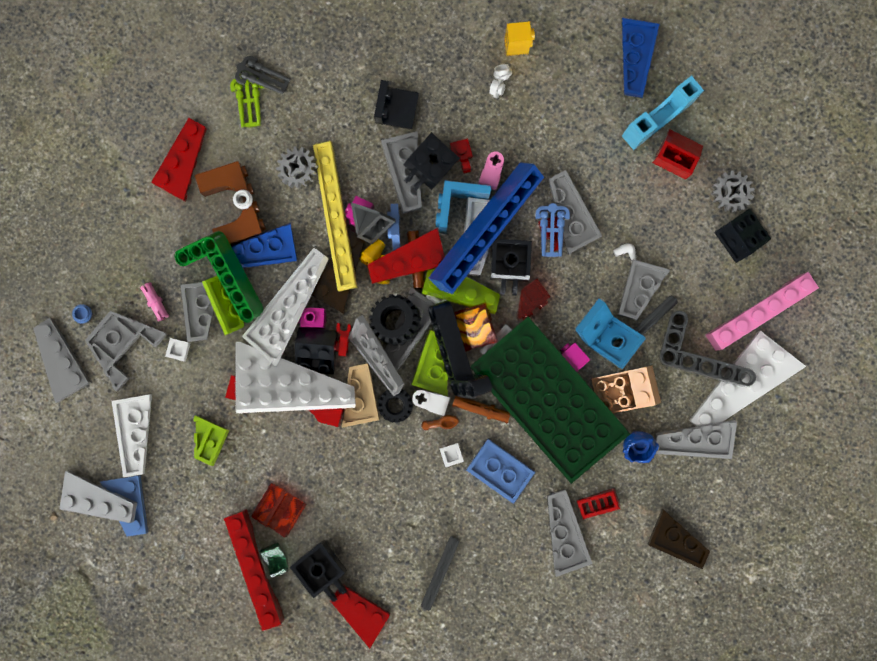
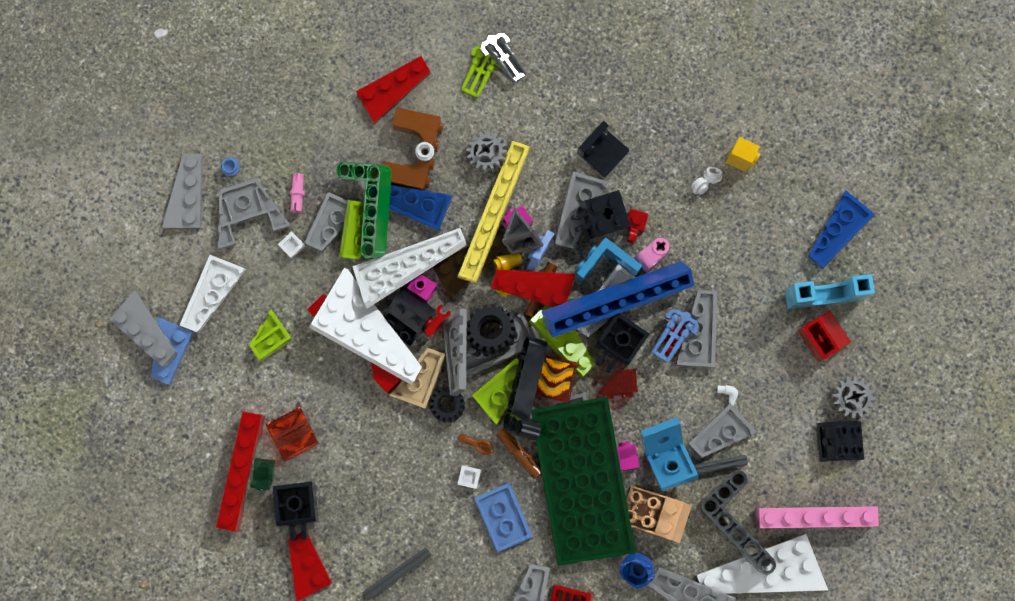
camera: 30 degrees right, 5 degrees down
white piece [412,390,450,416] -> none

